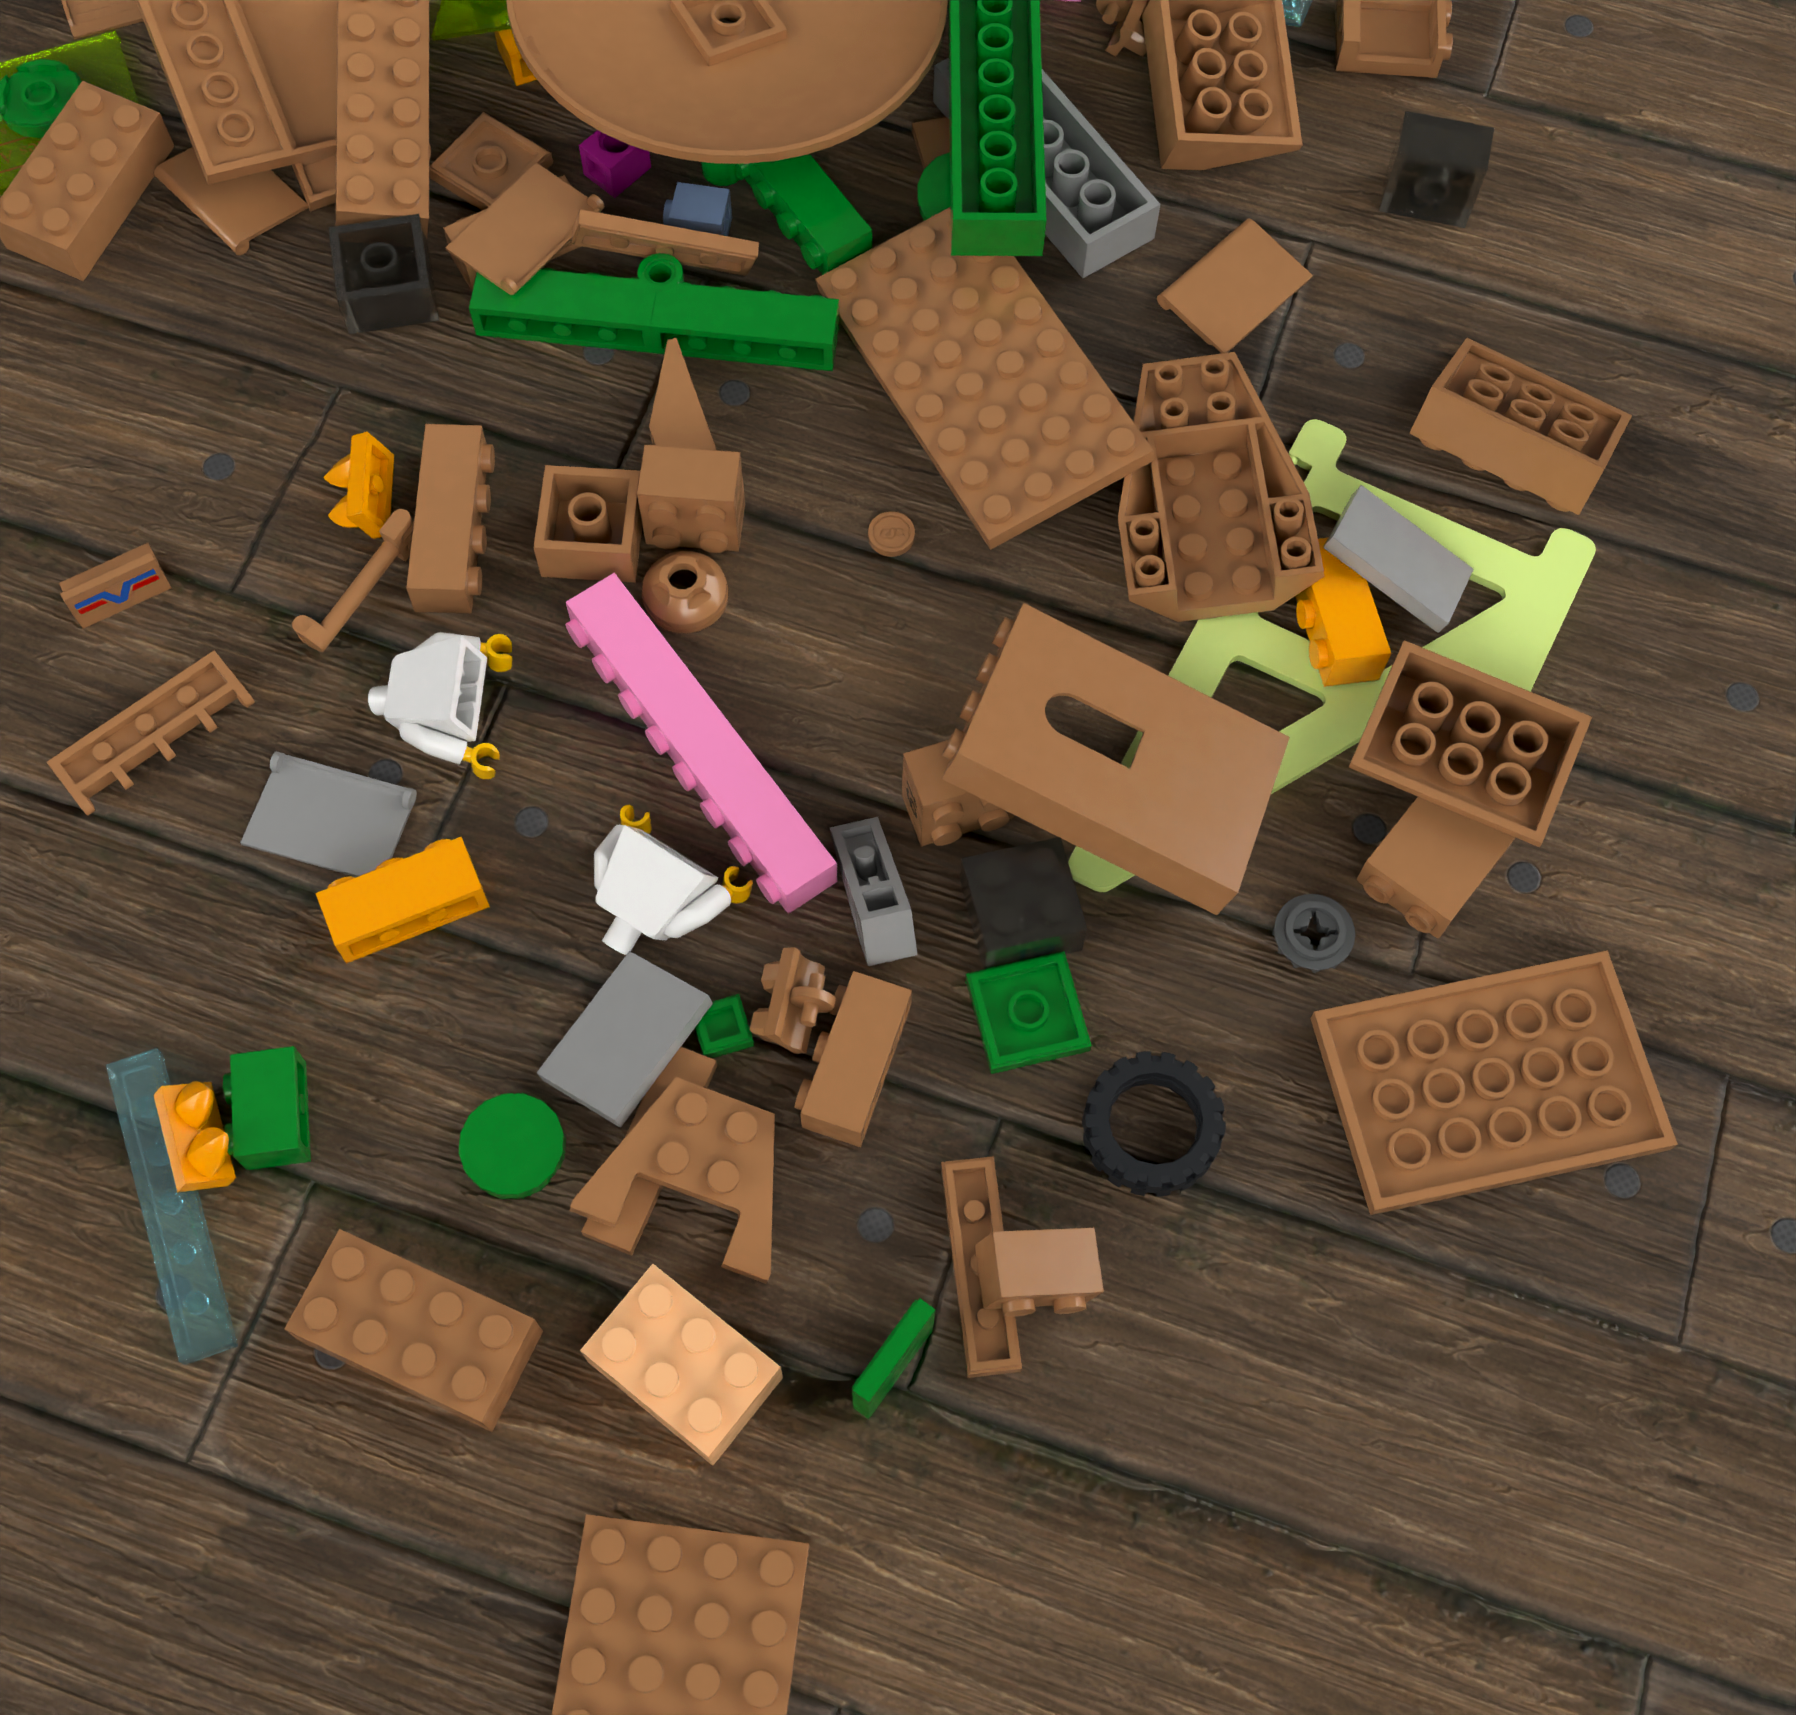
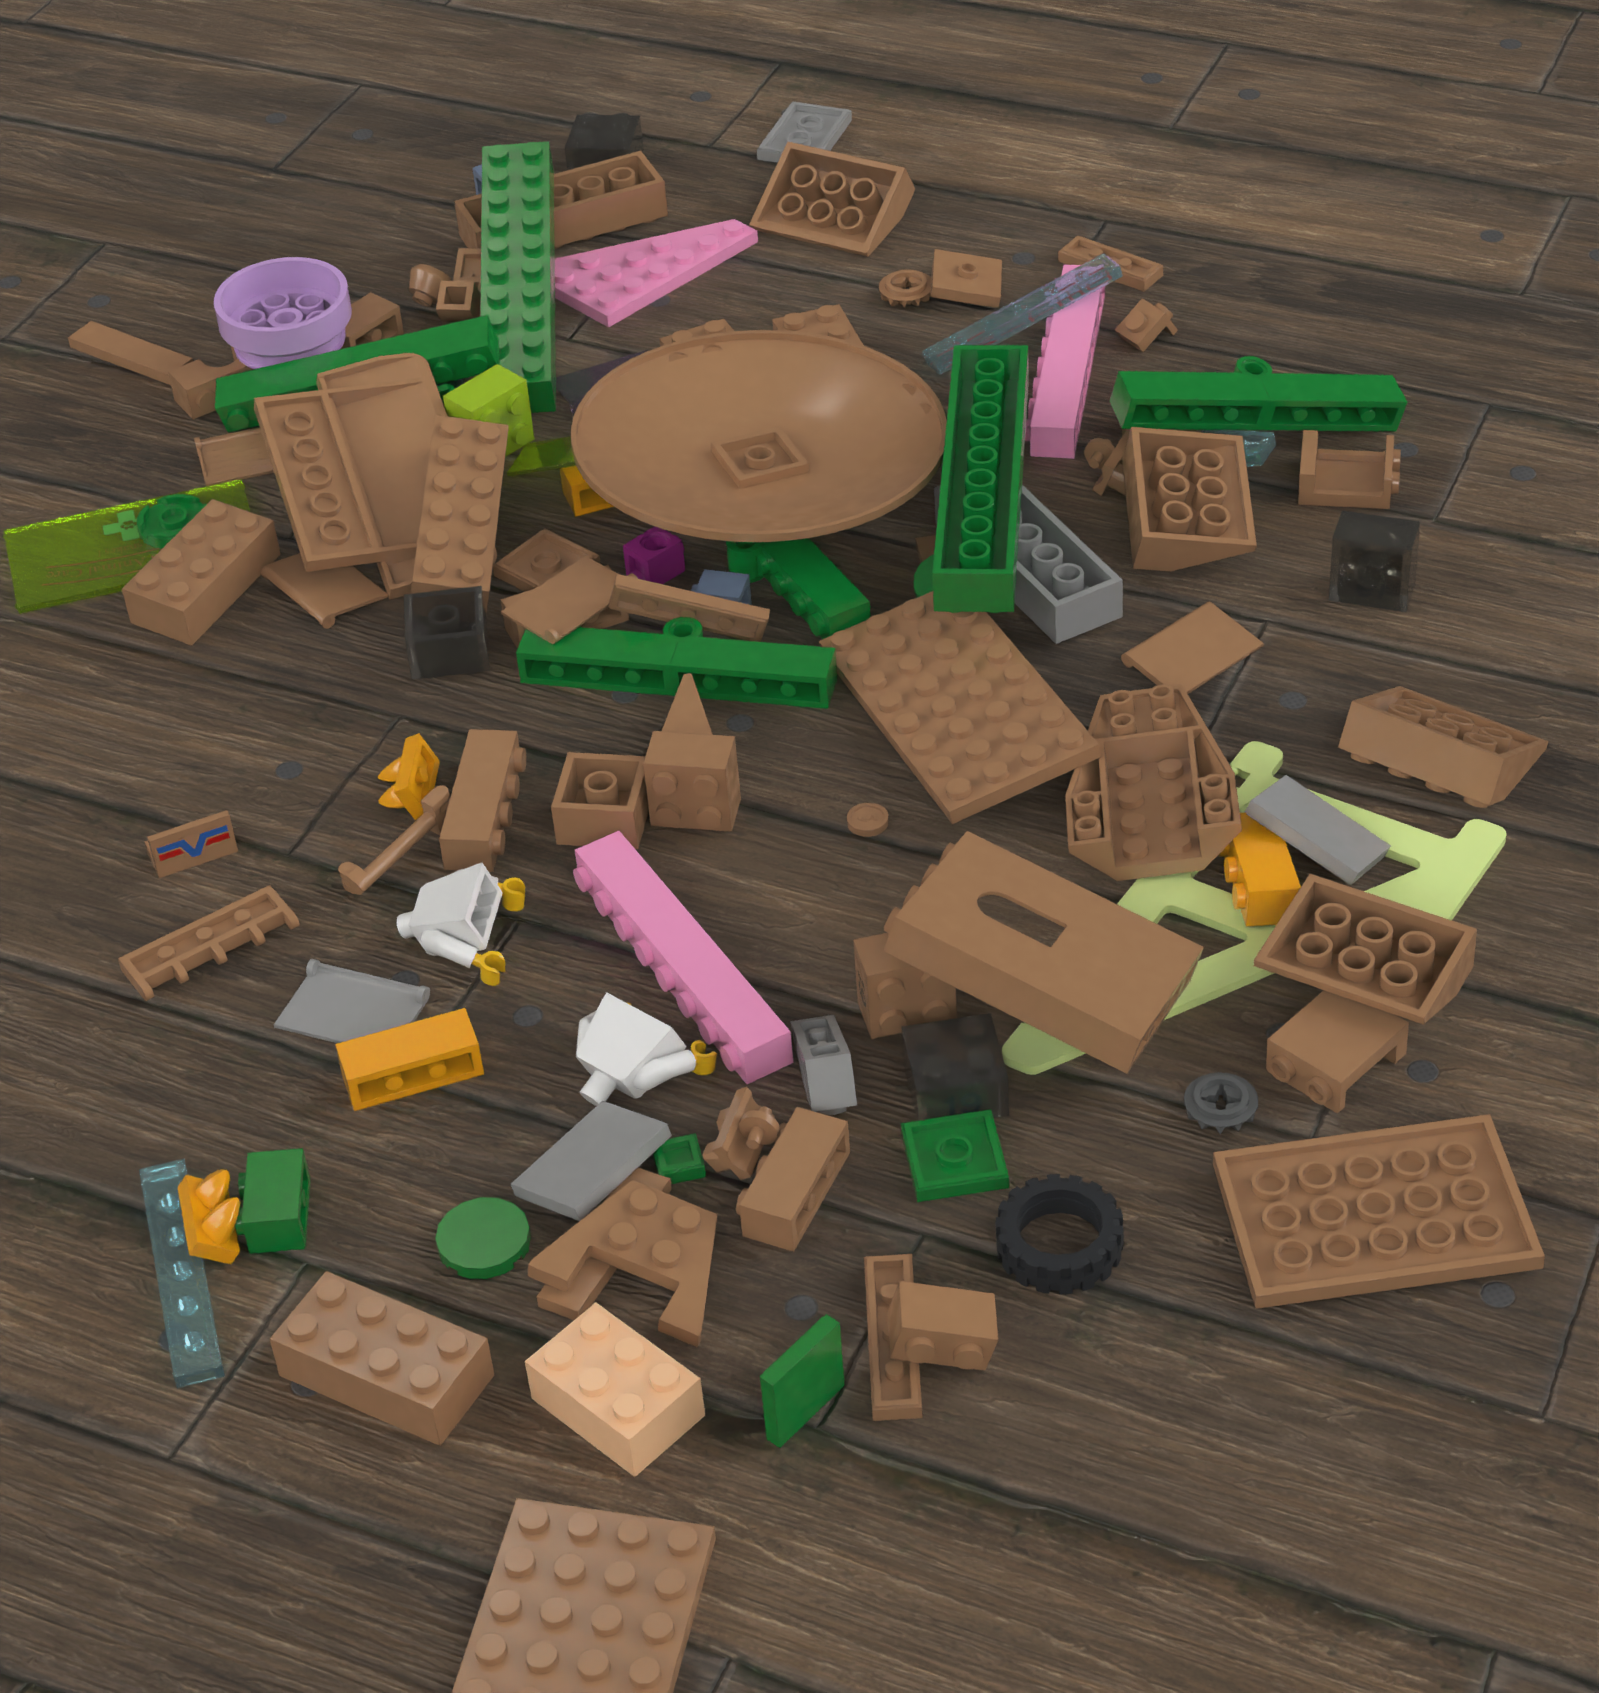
camera: 10 degrees right, 25 degrees down
medium nougat piece [642,551,729,633] -> none

